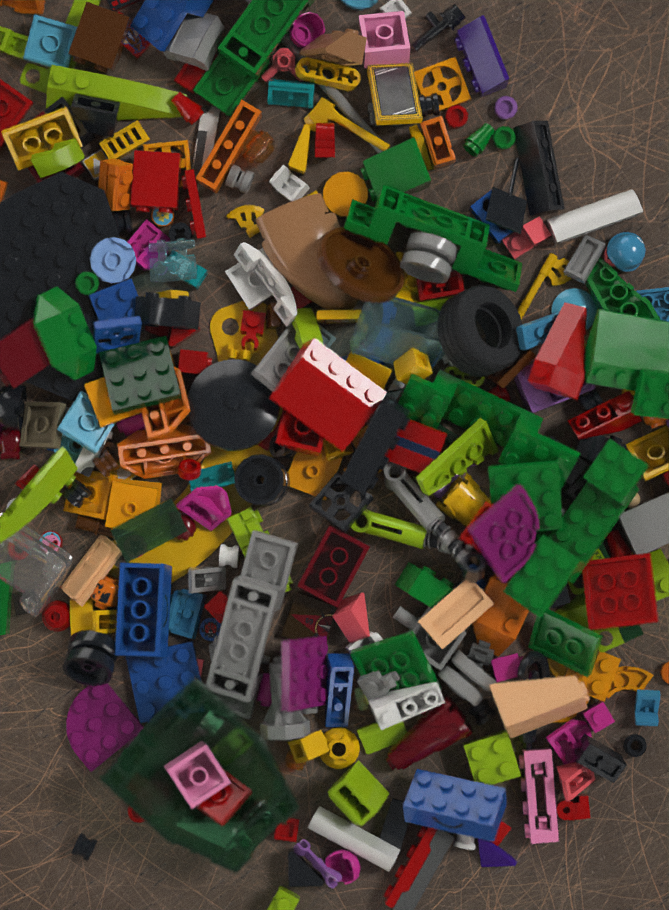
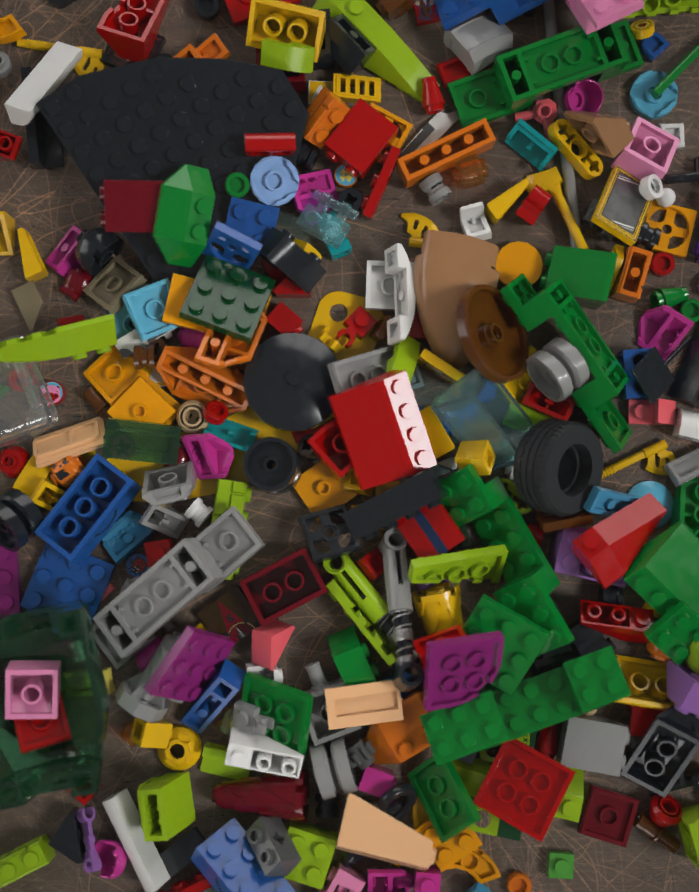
camera: 25 degrees right, 0 degrees up
black wheel [63,479,92,508] -> none
none -> light grey slope [142,461,197,507]
none -> tan cone [176,400,209,434]
none -> red brick [244,133,296,156]
none -> dark grey brick [245,817,302,877]
none -> lime wing [326,577,398,666]
none -> red plate [357,547,384,582]
none -> dark pink slope [637,305,694,361]
none -> white plate [639,174,676,207]

